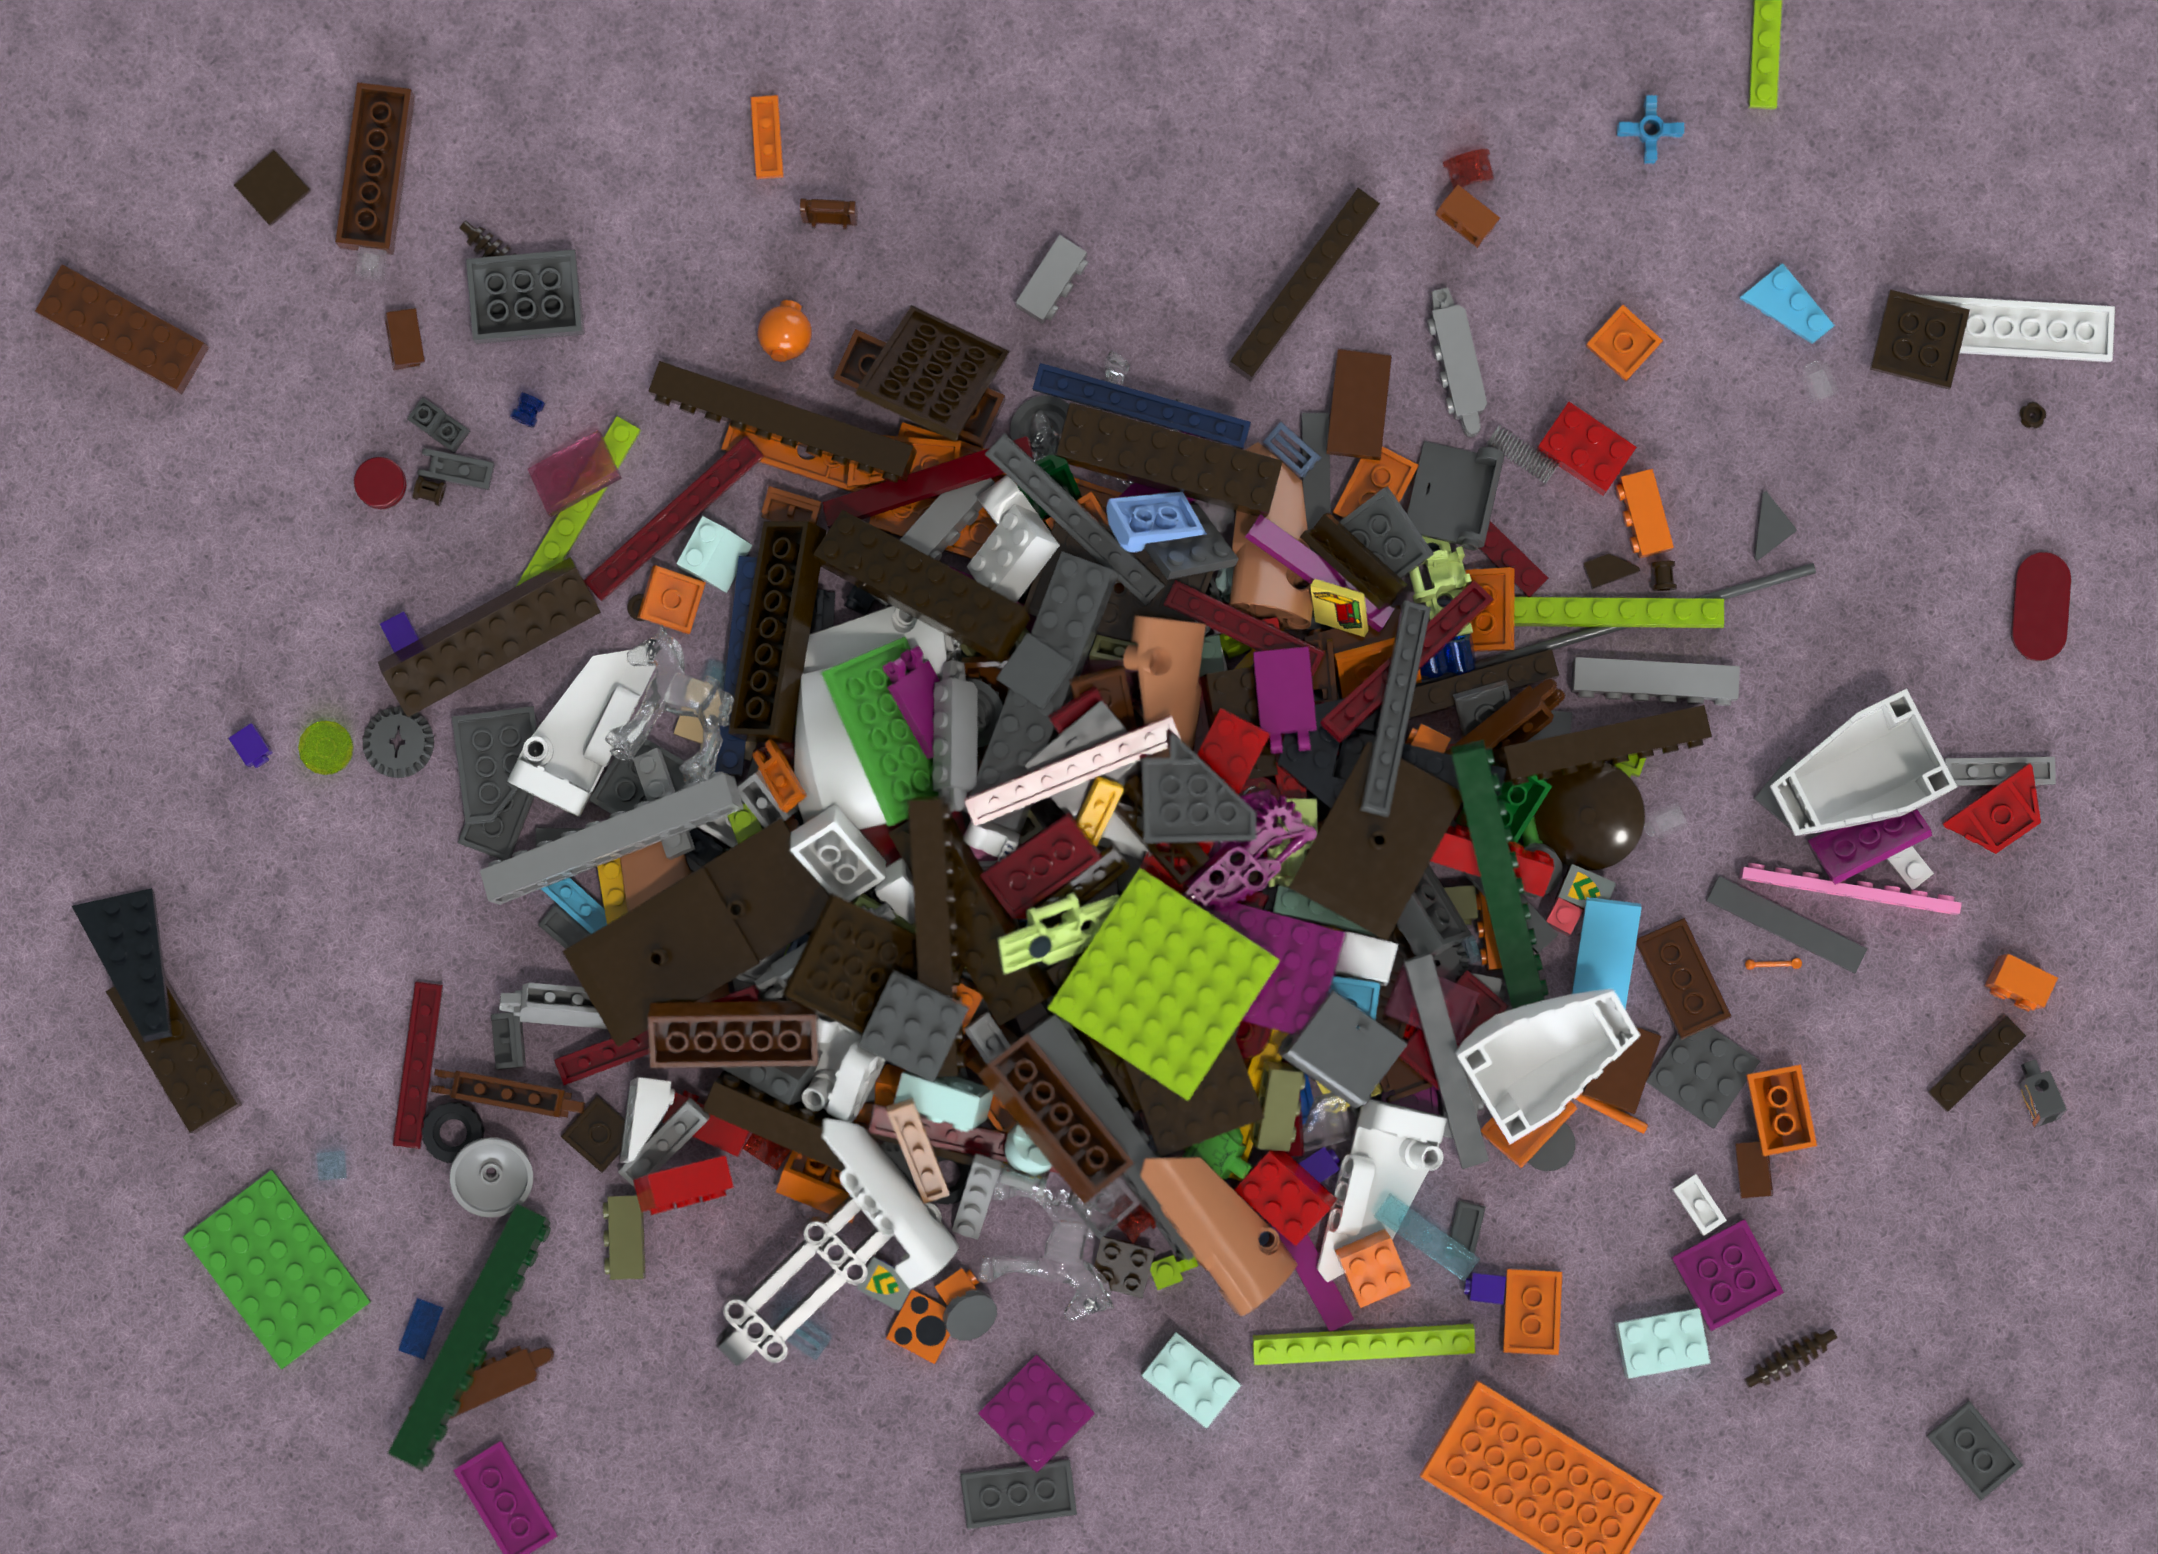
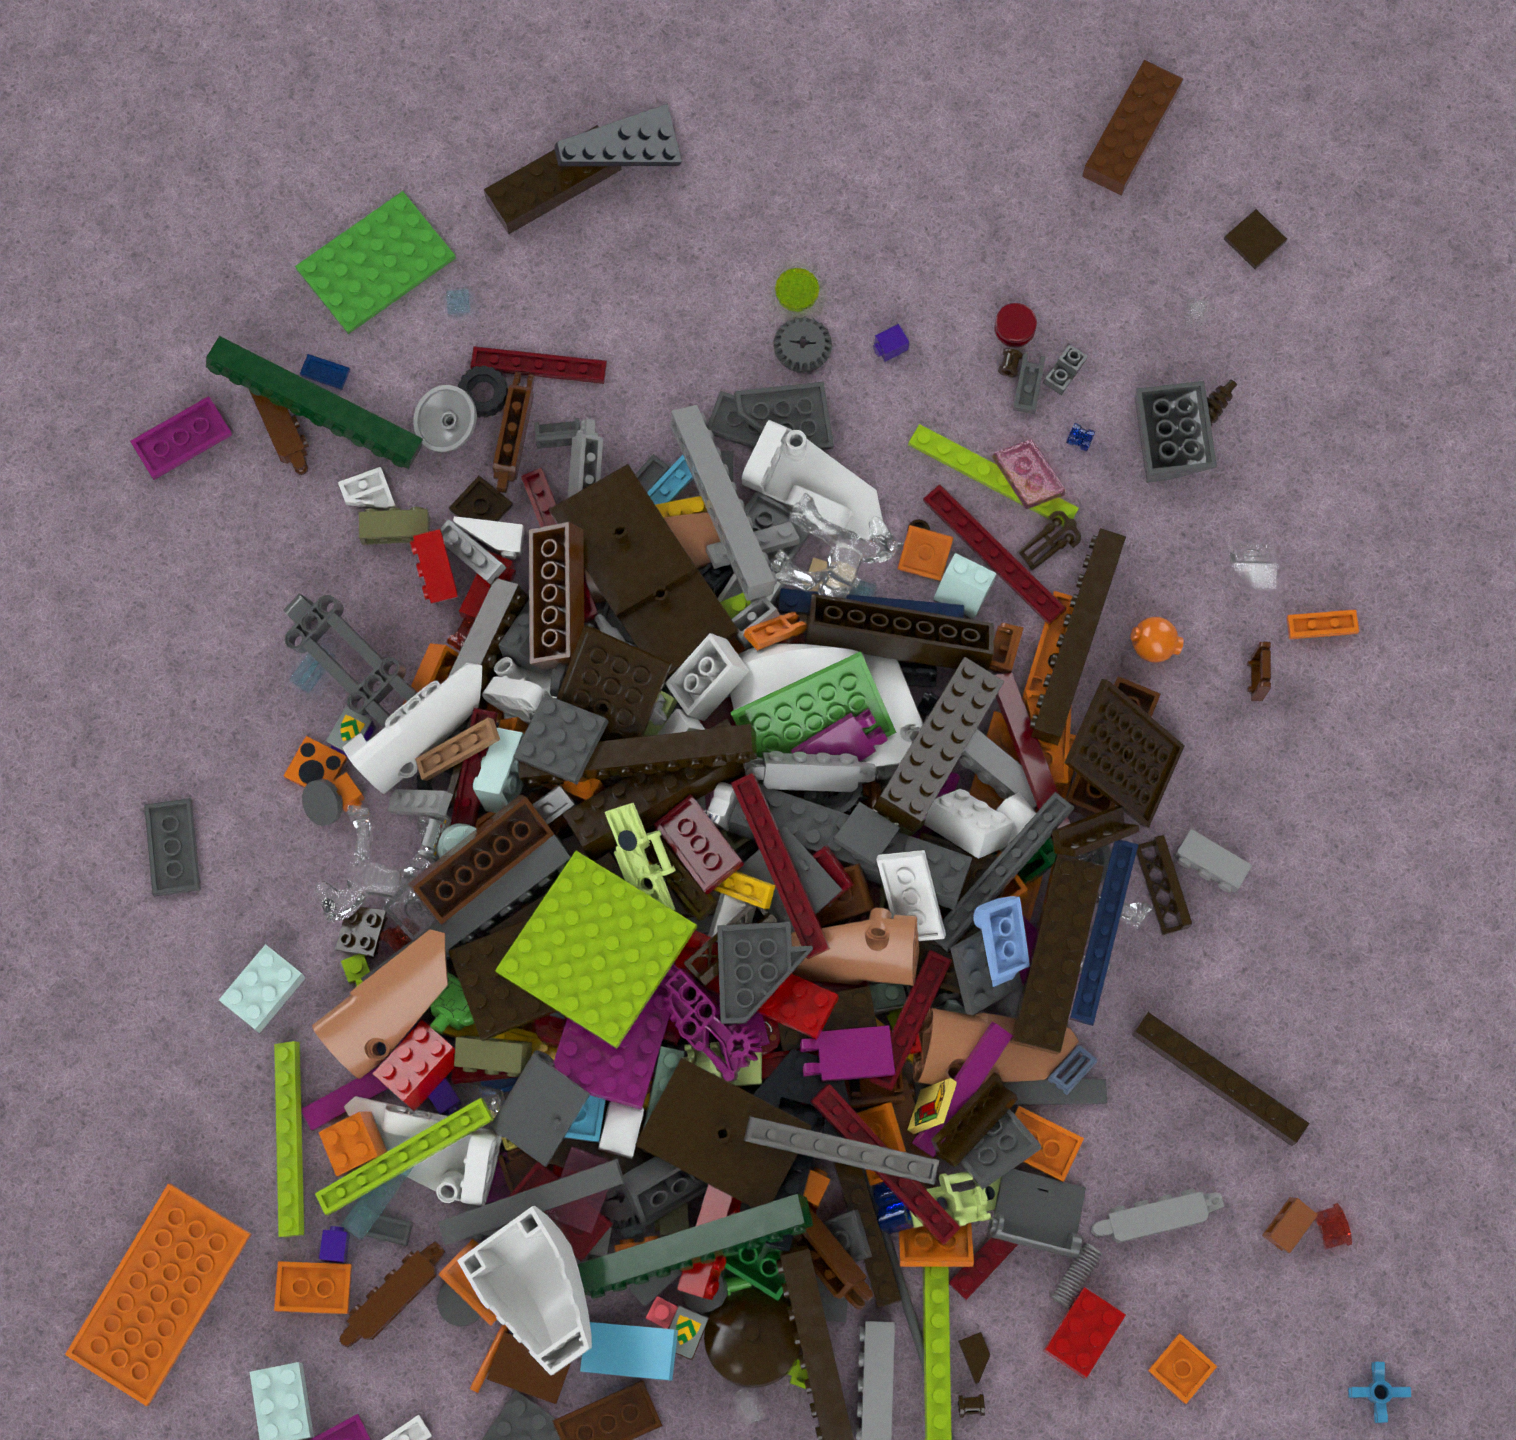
camera: 90 degrees right, 10 degrees down
dark purple brick [228,723,273,768] -> none
reddish brown brick [335,82,415,255] -> none
dark brown brick [378,557,601,717] -> none
reddish brown hinge [384,308,425,371] -> none
magenta plate [978,1354,1095,1473] -> none
reddish brown tile [1326,349,1392,461] -> none
orange brick [1615,469,1674,559] -> none
none -> lime plate [315,1098,494,1216]
none -> white wing [338,467,396,509]
none -> reddish brown hinge [339,1241,446,1347]
none -> dark grey tile [550,663,567,697]
none -> white tile [876,850,946,941]
none -> dark brown piece [1018,511,1081,570]
none -> dark brown fence [1052,806,1140,857]
none -> dark brown fence [1136,835,1192,935]
none -> clear slope [1226,542,1278,590]

